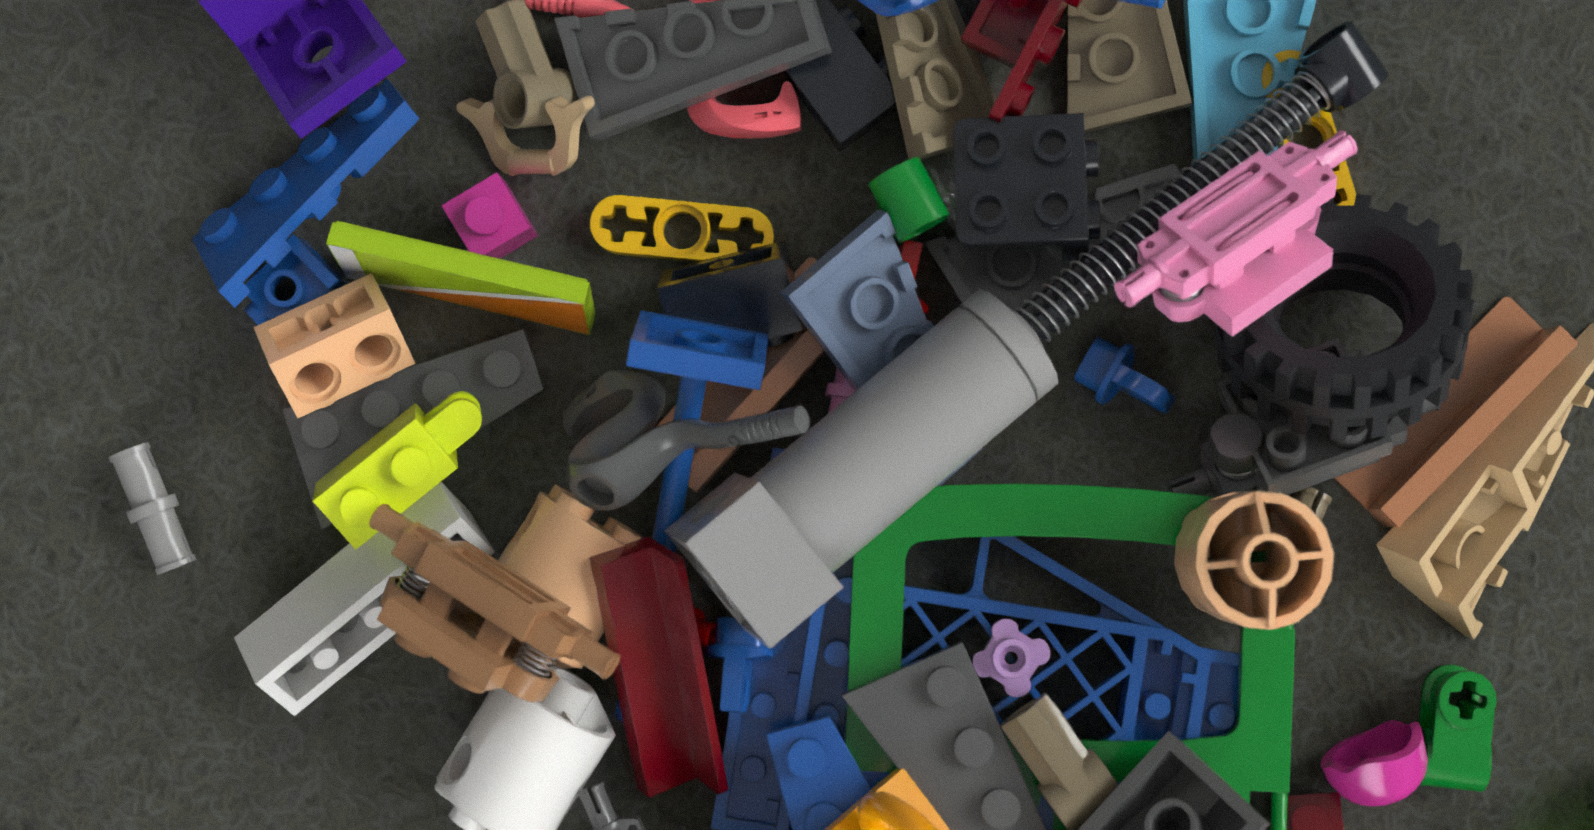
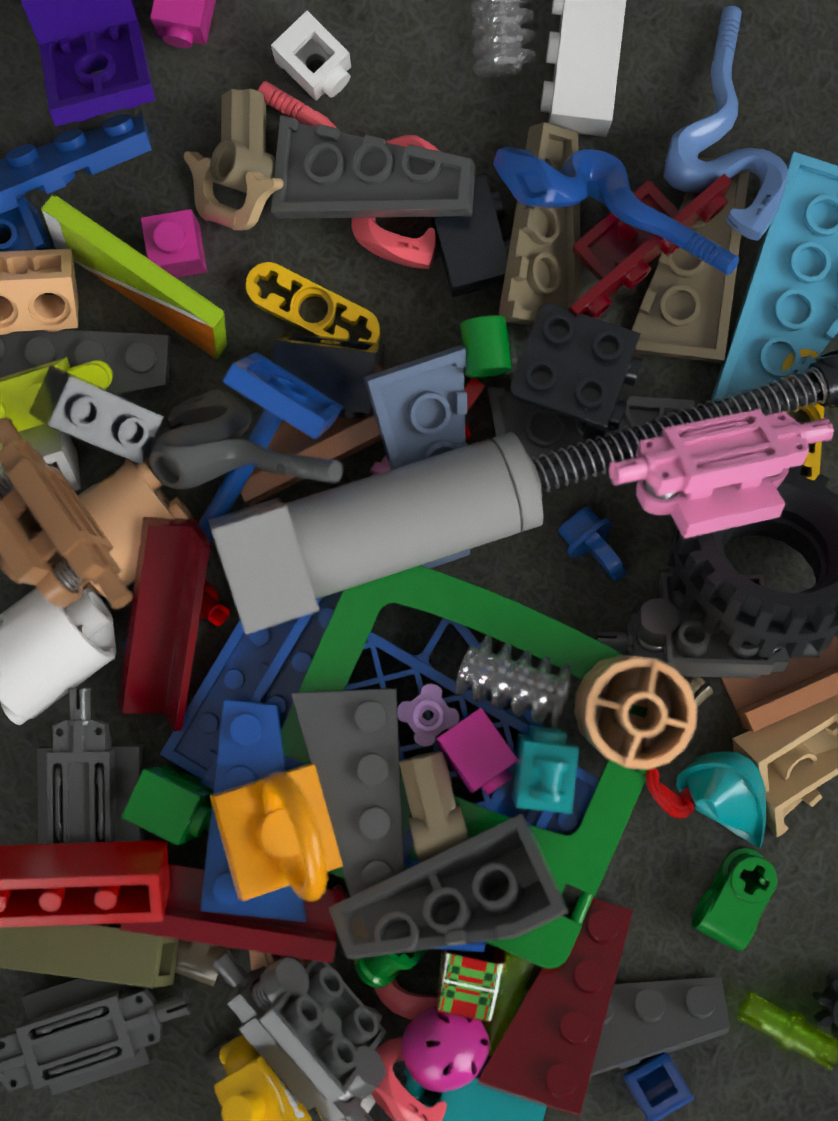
camera: 15 degrees right, 0 degrees up
blue piece [705,617,774,713] -> none
dark pink helmet [1321,719,1428,807] -> none
none -> brick [29,365,163,465]
none -> dark pink brick [435,708,518,795]
none -> clear piece [455,635,572,730]
none -> teal brick [510,726,579,814]
none -> teal piece [646,751,766,848]

